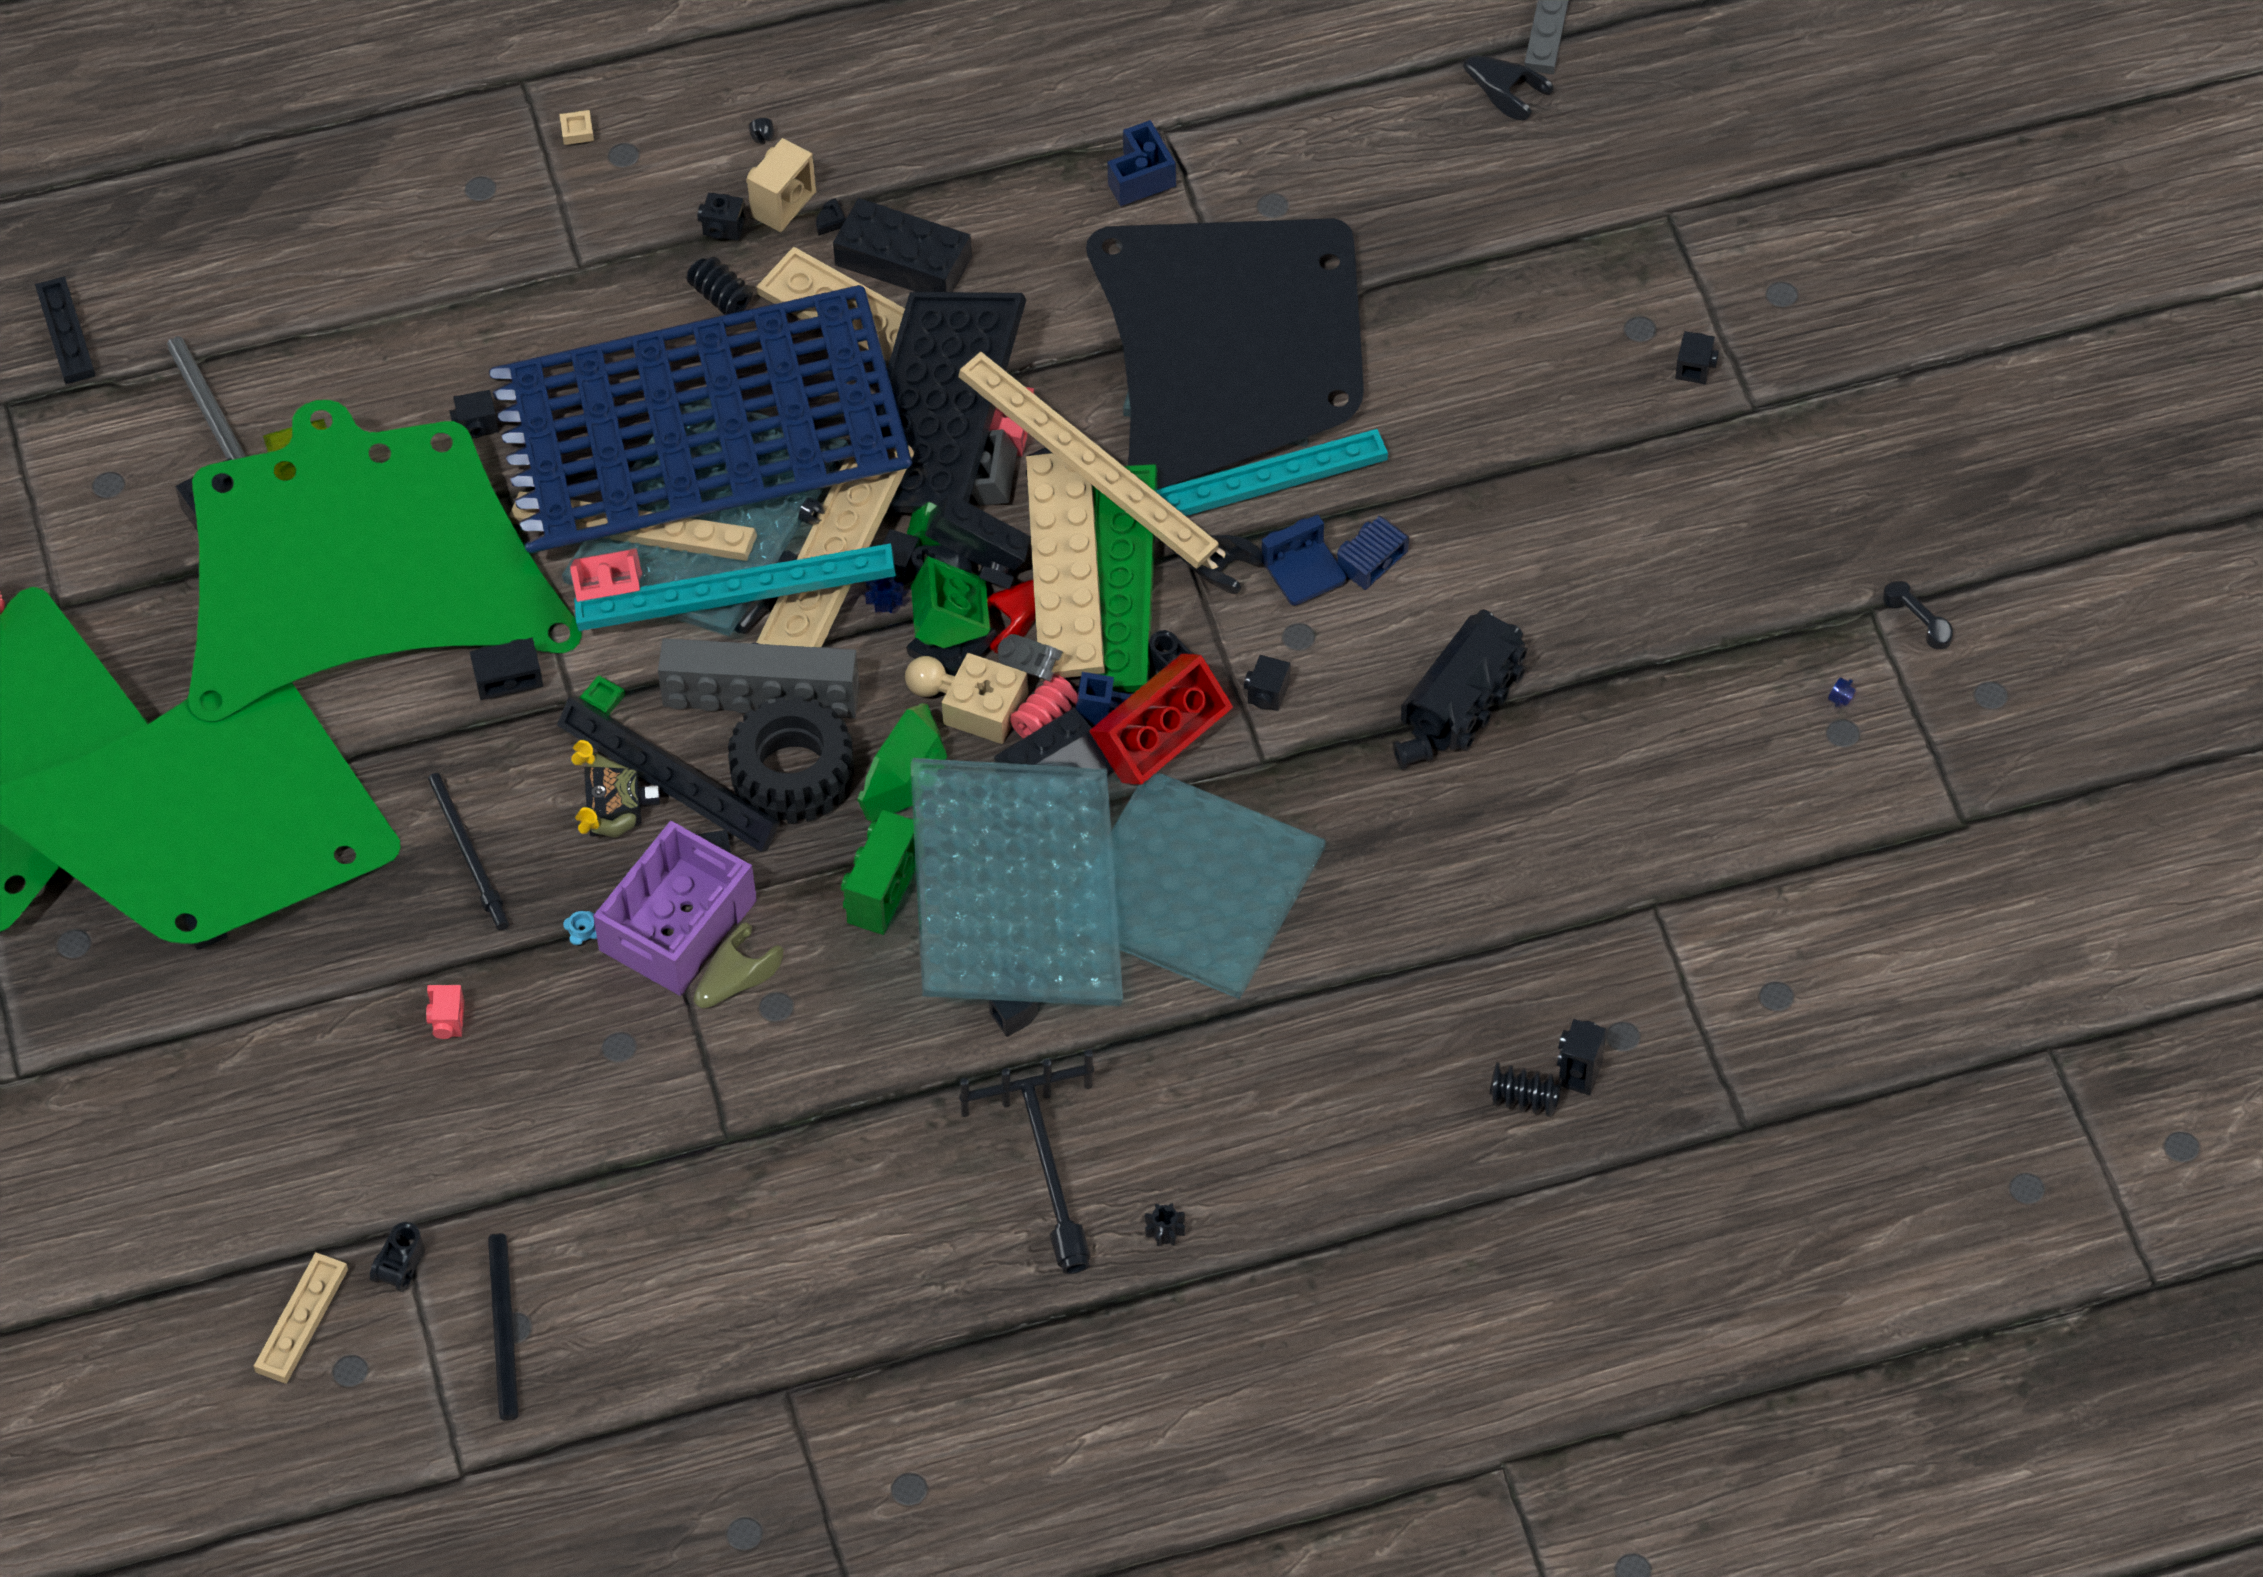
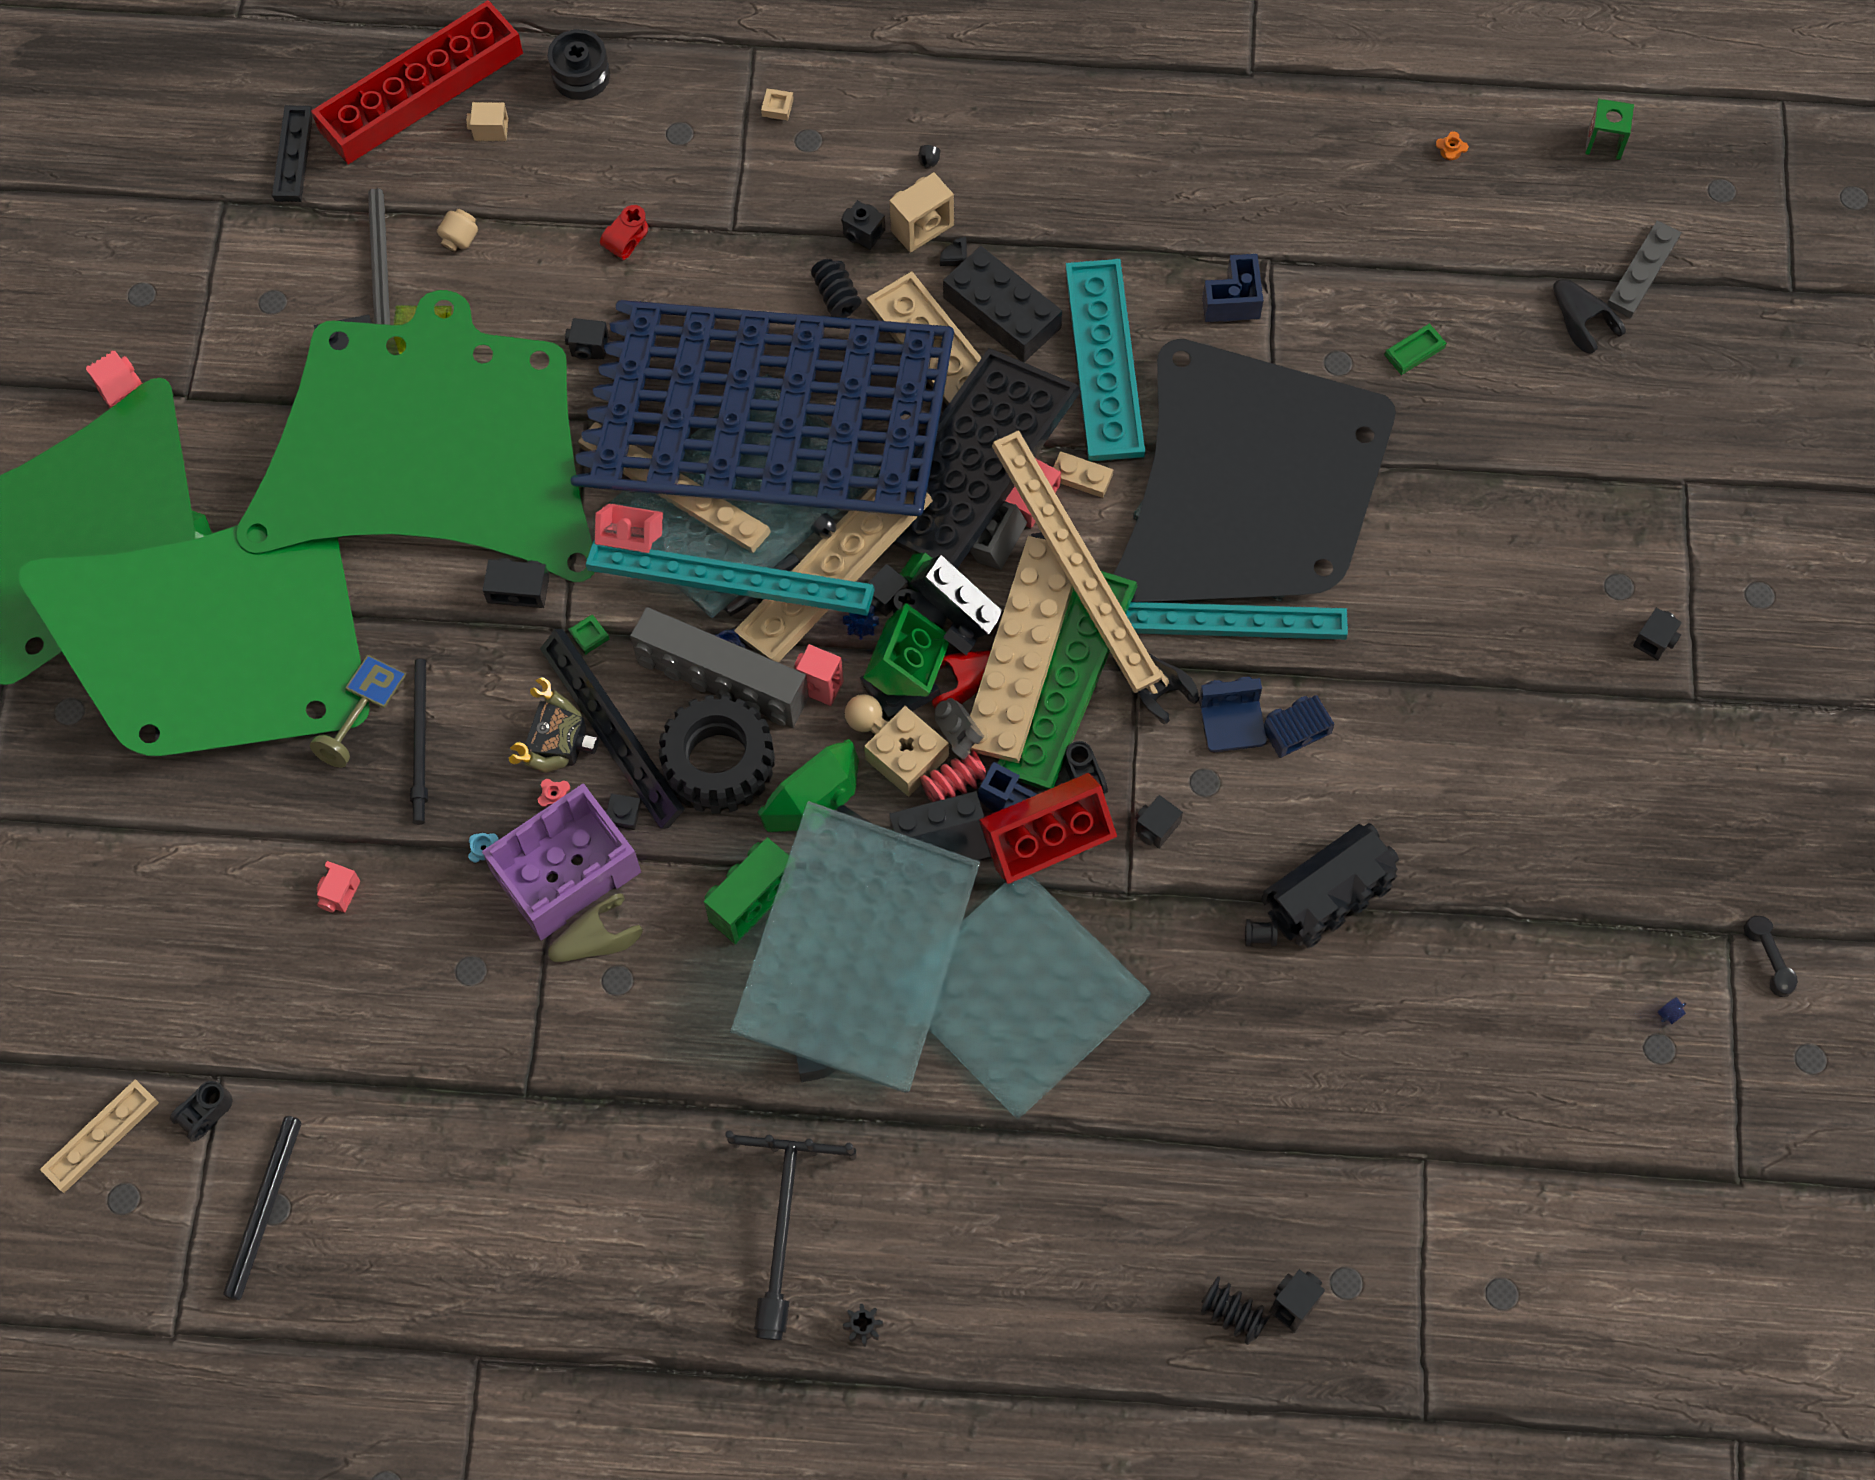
camera: 20 degrees right, 10 degrees up
none -> olive piece [310,655,406,768]
none -> red brick [311,0,523,164]
none -> tan head [437,209,478,252]
none -> tan brick [466,102,508,141]
none -> coral plate [538,779,570,807]
none -> black wheel [547,29,610,100]
none -> red piece [600,205,648,260]
none -> coral brick [794,644,844,706]
none -> tan plate [1053,451,1113,498]
none -> teal plate [1065,259,1145,461]
none -> green tile [1384,323,1447,375]

